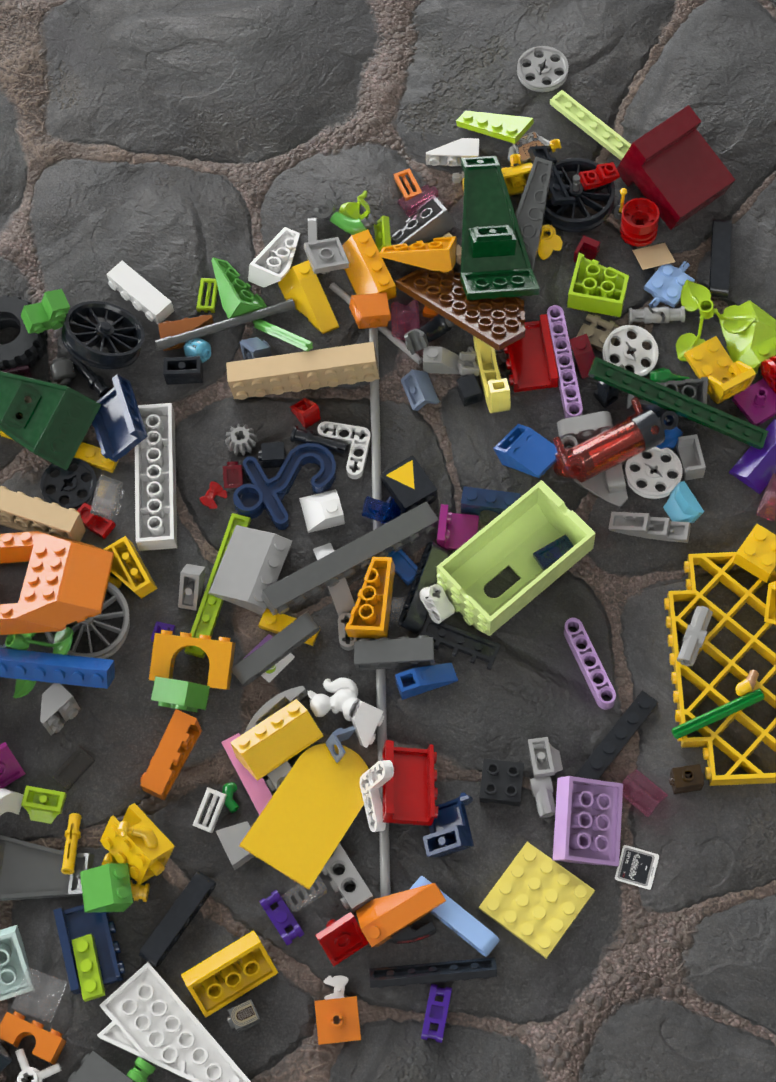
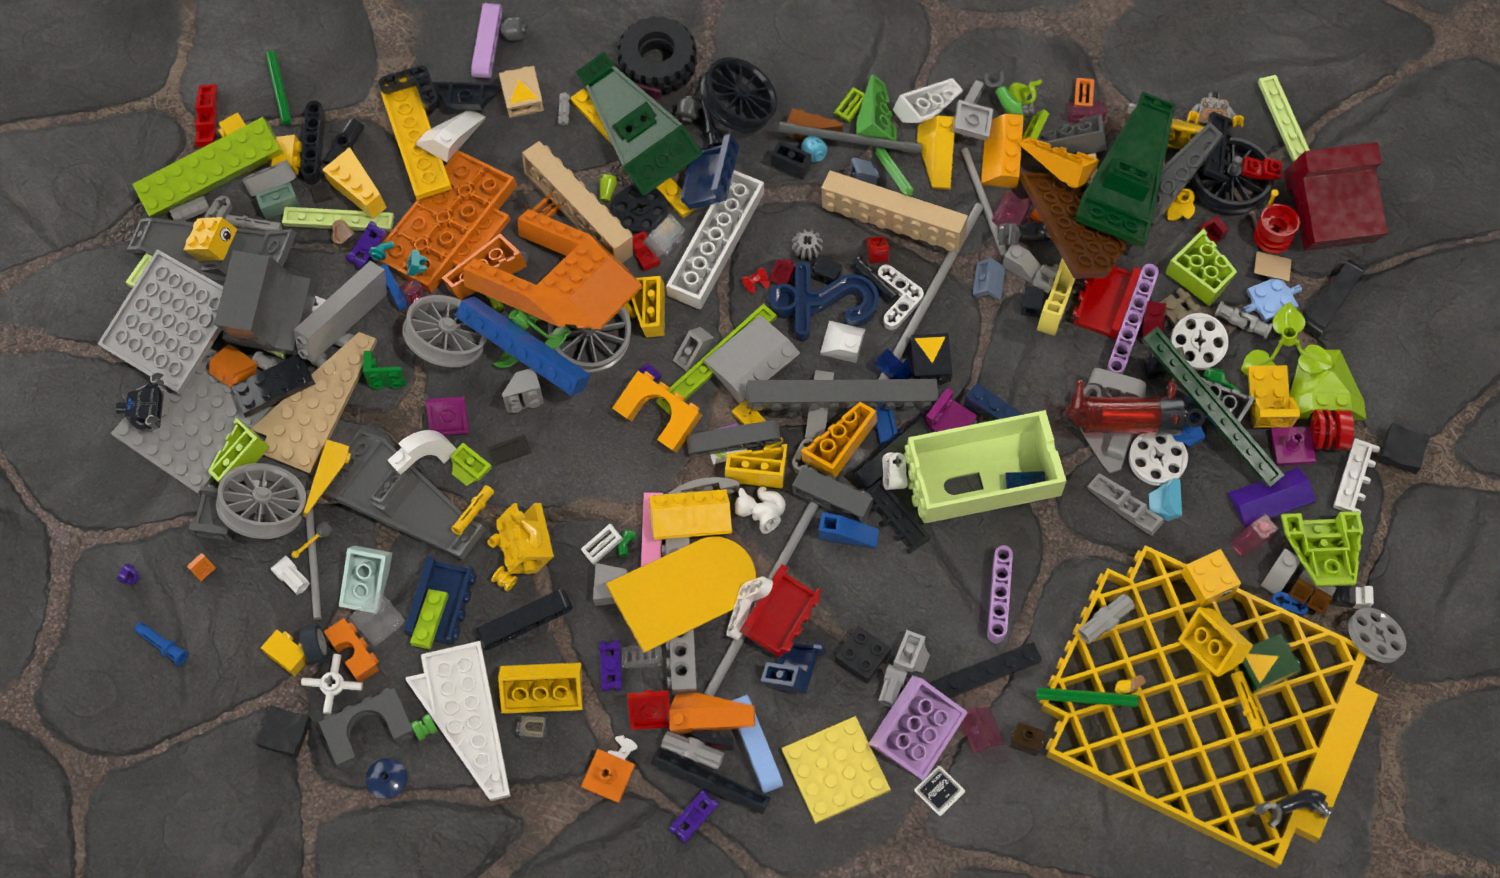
camera: 25 degrees right, 0 degrees up
bright green brick [21,289,70,334] -> none
bright green slope [80,863,133,913] -> none
white brick [107,261,174,324] -> none
orange wedge [140,709,202,800] -> none
bright green brick [151,676,210,712] -> none
sand blue bracket [325,726,356,763] -> none
orange torso [349,292,391,329] -> none
white slope [351,700,384,748] -> none
white slope [426,138,479,166] -> none
wing [456,111,534,144] -> none
blue slope [493,424,564,478] -> none
light grey wedge [517,46,569,92] -> none
light grey panel [676,434,706,481] -> none
none -> lime cone [599,174,617,203]
none -> light grey piece [661,731,724,770]
none -> yellow wedge [725,444,787,489]

